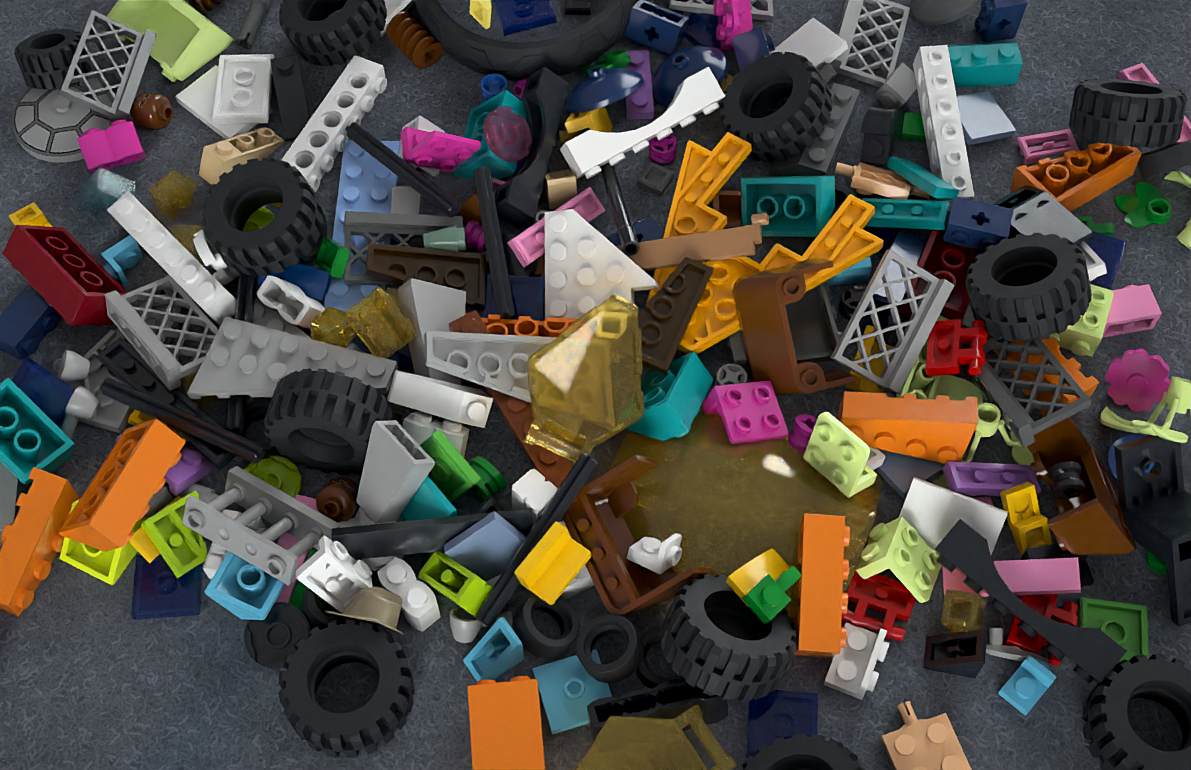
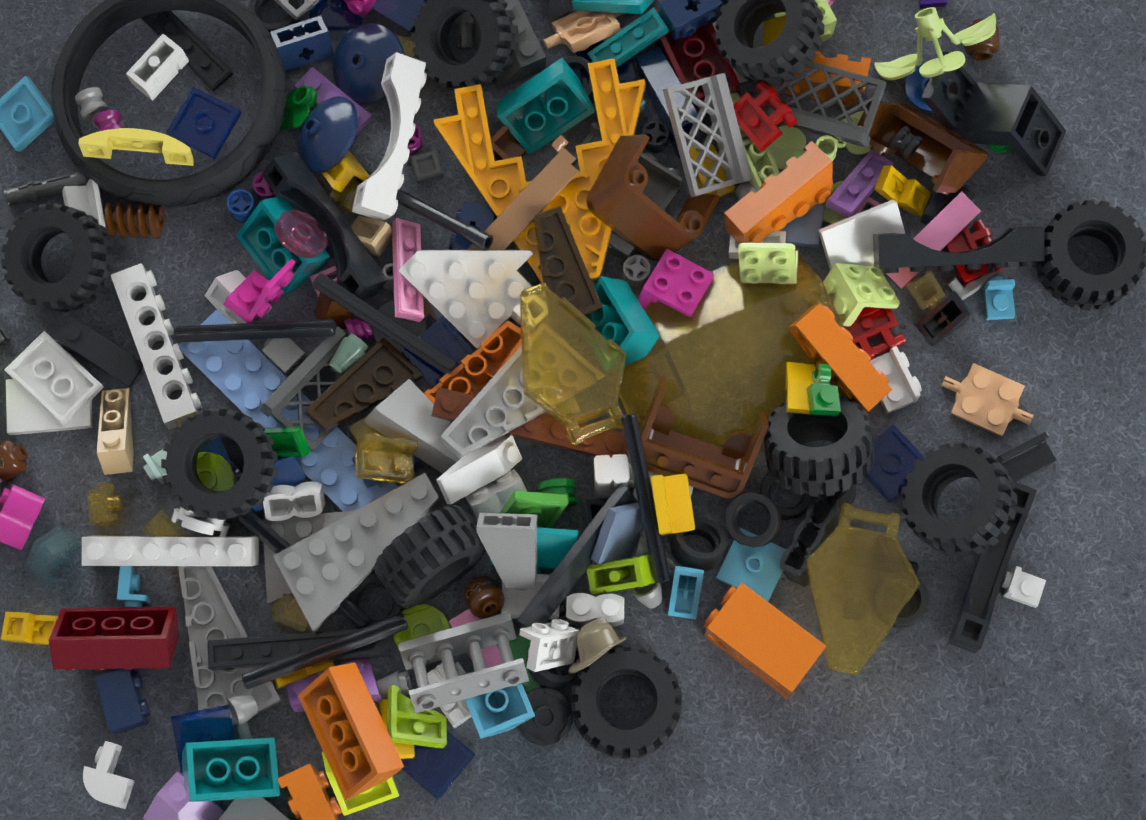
camera: 45 degrees left, 15 degrees up
light grey bar [53,350,90,381] -> none
light grey fence [105,275,218,391] -> none
clear yellow brick [310,307,356,348] -> none
white bracket [627,533,682,574] -> none
magenta wheel [787,414,817,453] -> none
bright green tile [1078,597,1149,663] -> none
dark pink plant [1105,349,1170,412] -> none

